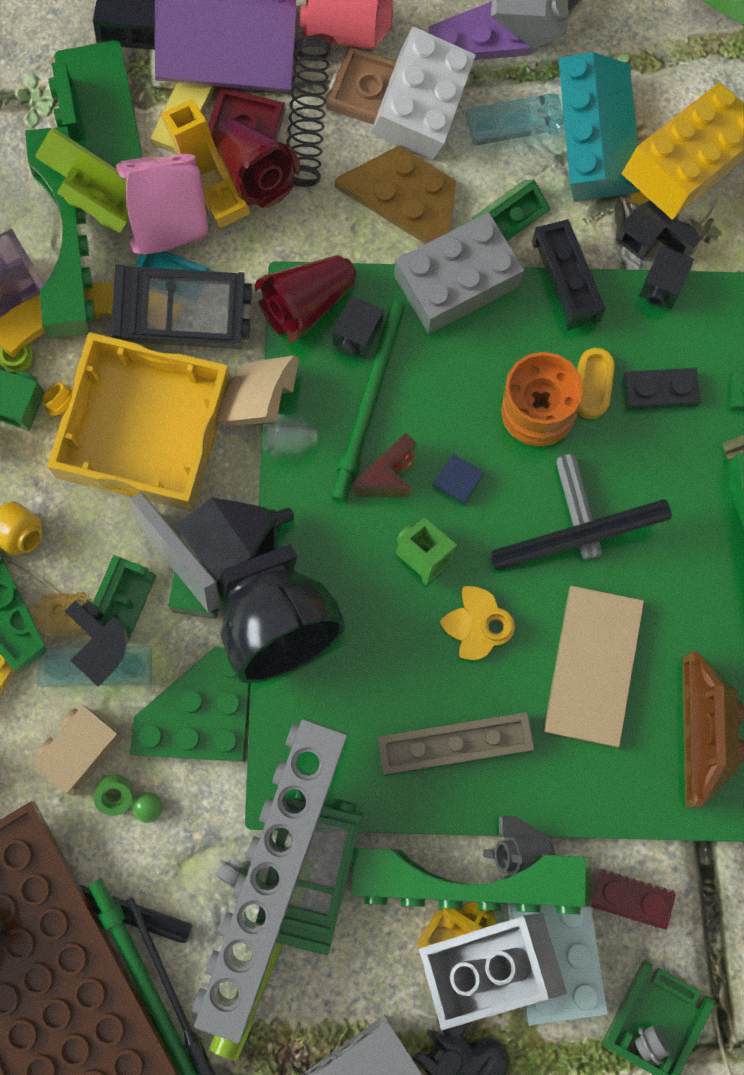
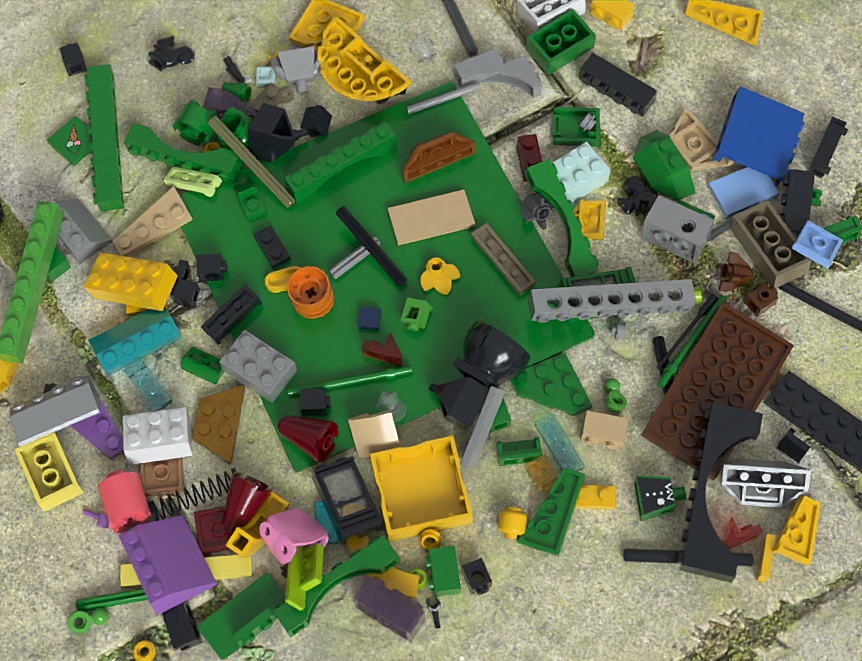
camera: 115 degrees left, 10 degrees down
black brick [64,599,128,687] -> none
light grey brick [419,913,567,1030] -> none

